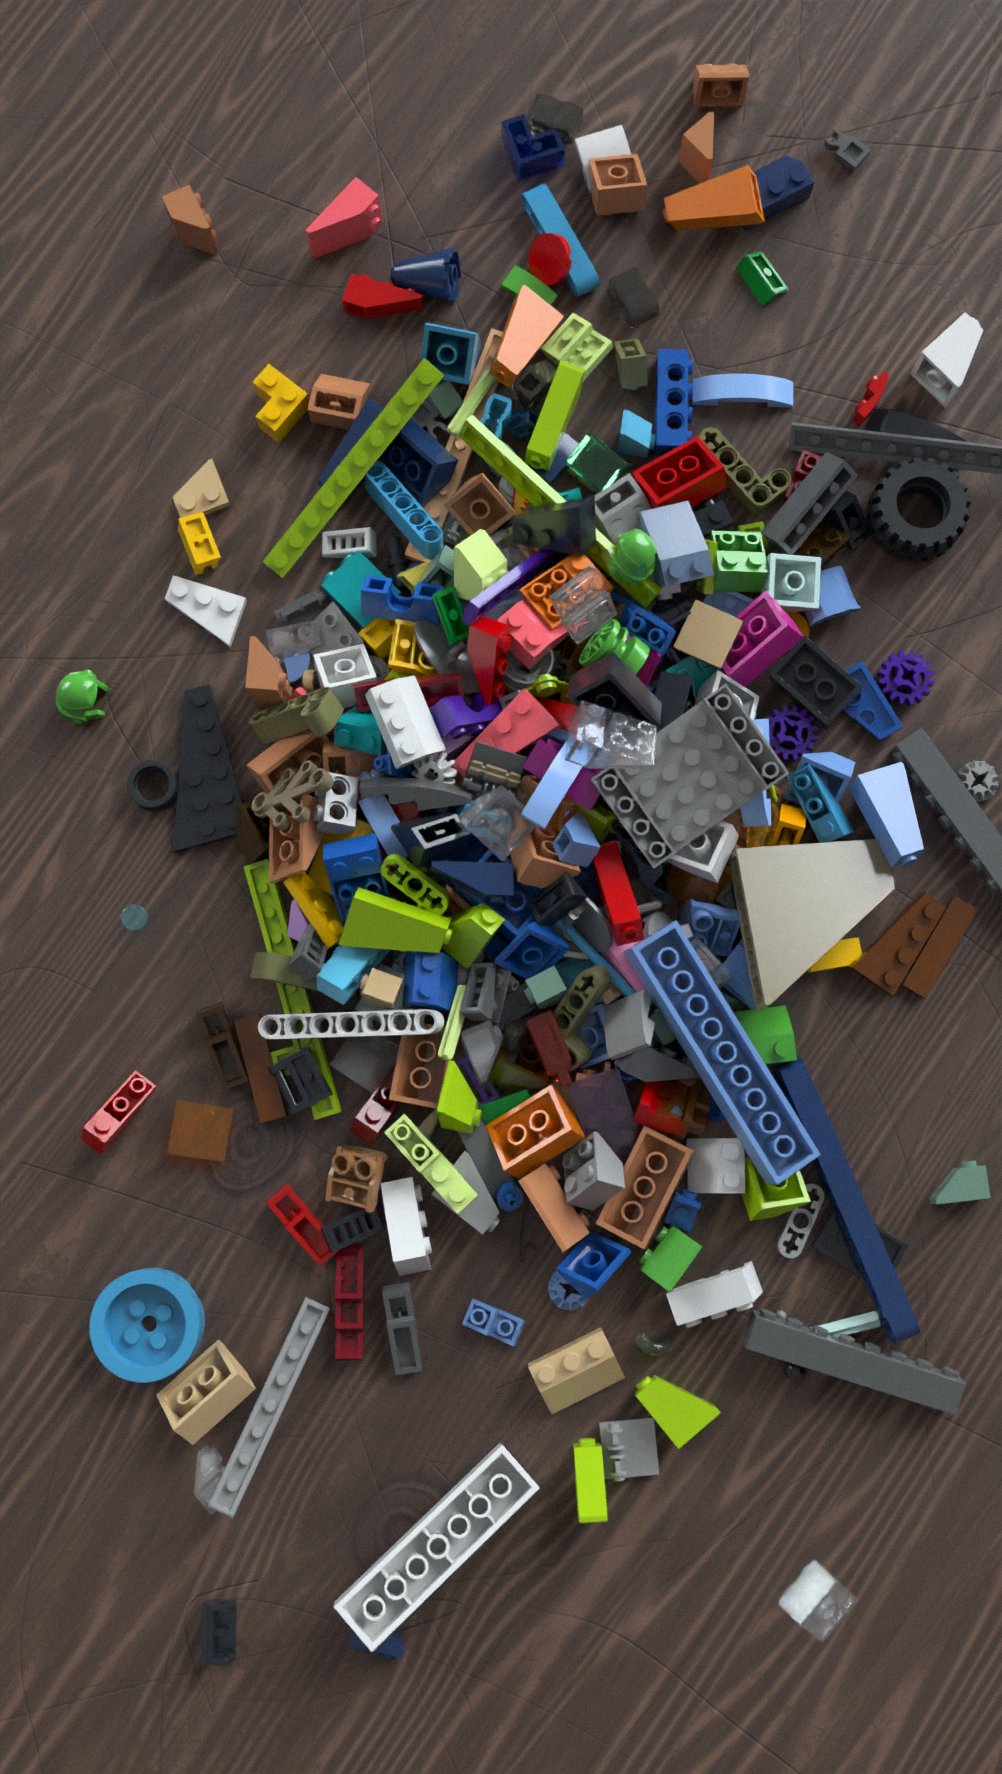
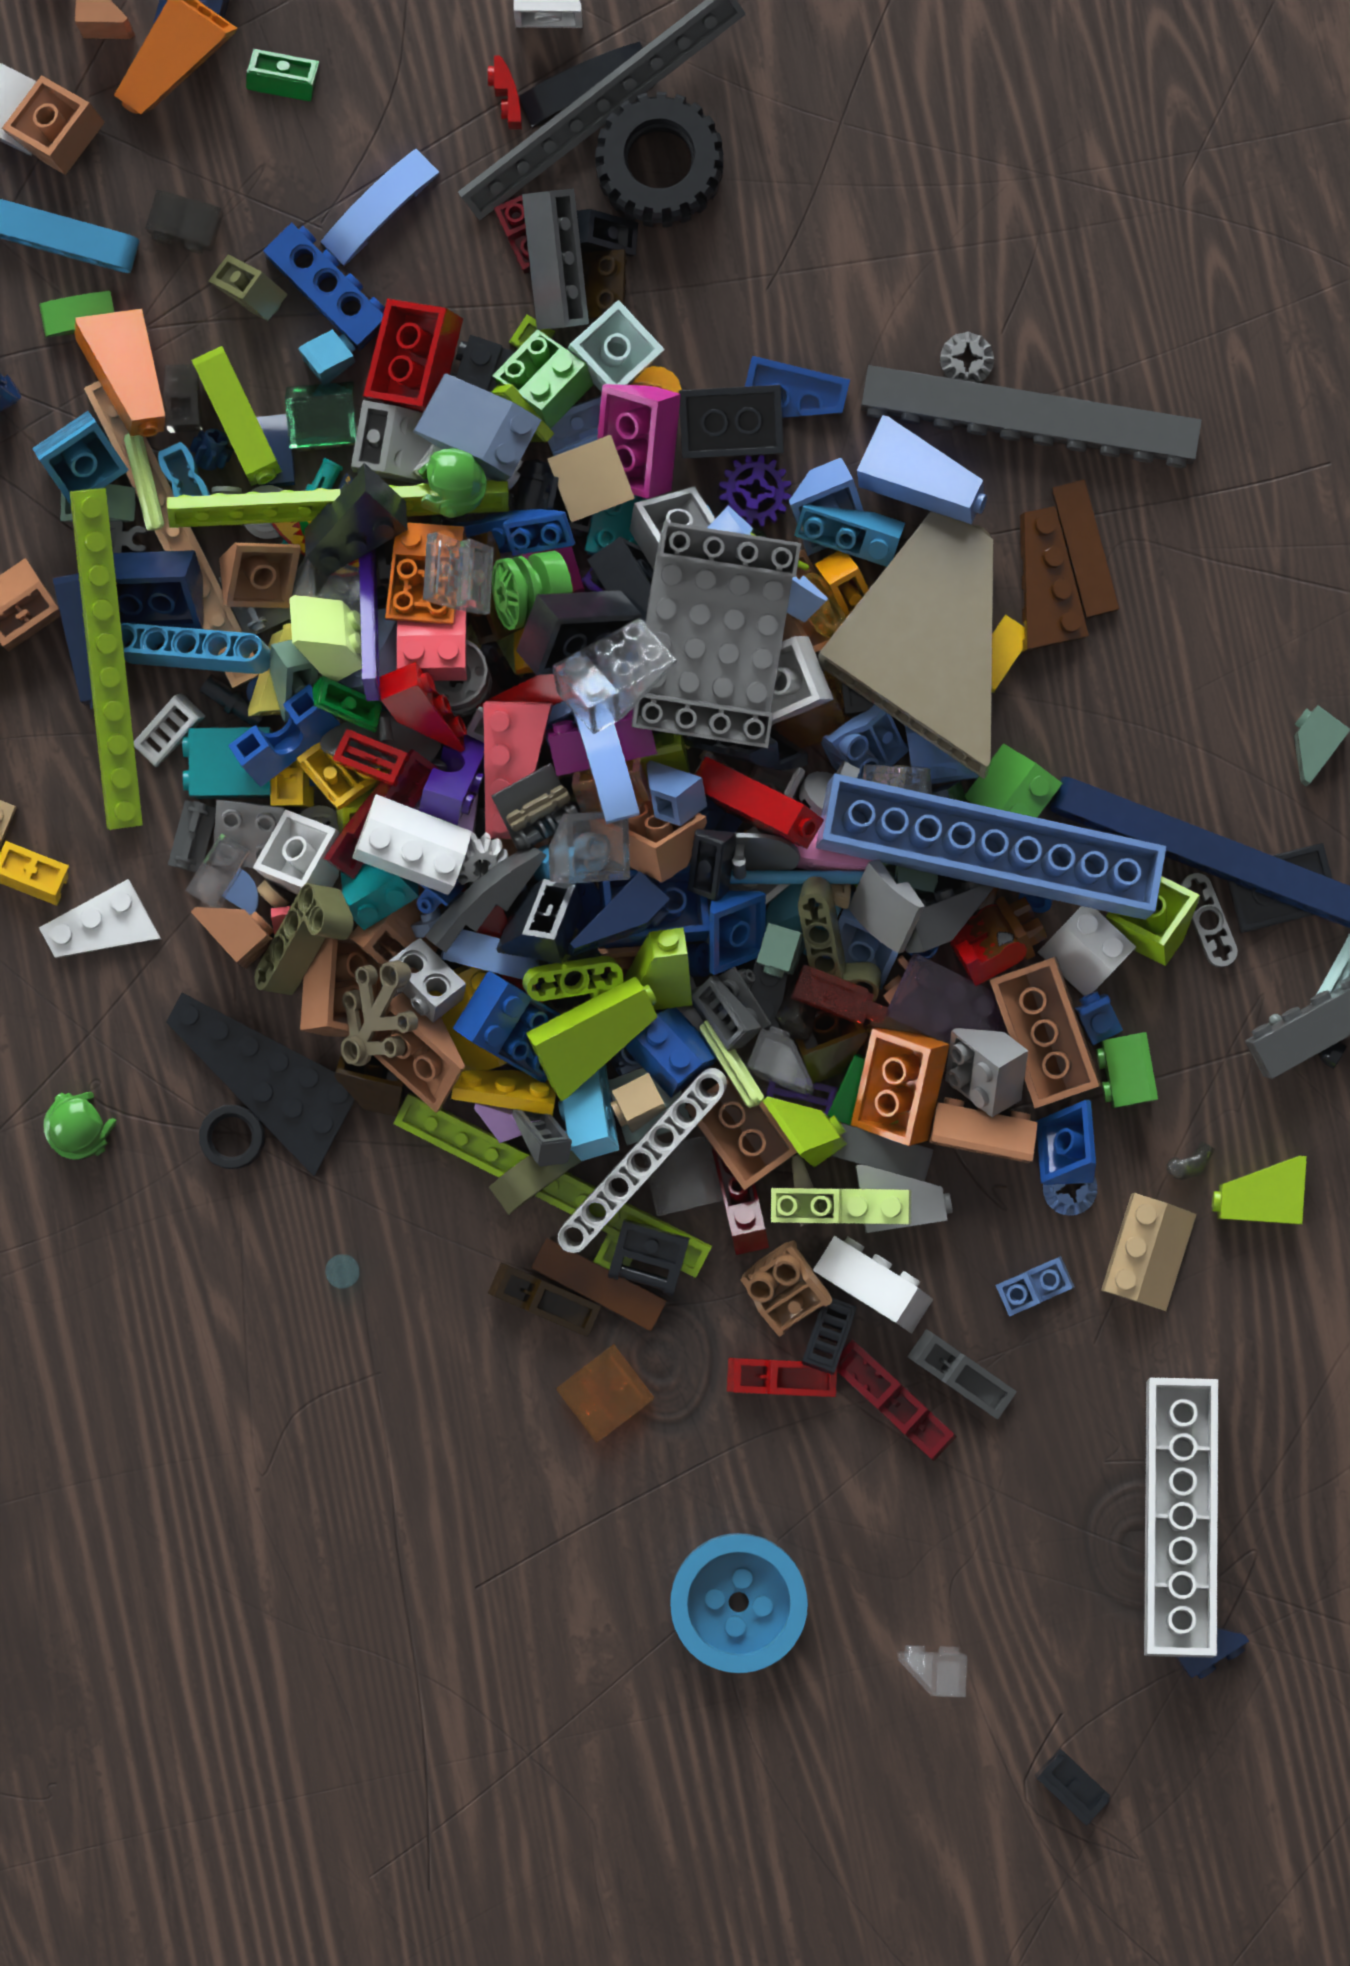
camera: 45 degrees left, 5 degrees up
red slope [81,1070,156,1155] -> none
tan slope [156,1339,256,1445] -> none
light grey tile [207,1297,330,1518] -> none
blue tile [495,1182,523,1211] -> none
lime plate [526,674,569,699] -> none
red tile [528,233,572,285] -> none
yellowish green slope [541,313,614,381] -> none
lime slope [573,1438,608,1523] -> none
light grey hinge [599,1417,659,1481] -> none
white wedge [666,1261,763,1327] -> none
olive beam [699,427,791,515] -> none
medium blue slope [804,566,861,627] -> none
dark purple gear [877,650,935,707] -> none
none -> red tile [332,729,410,787]

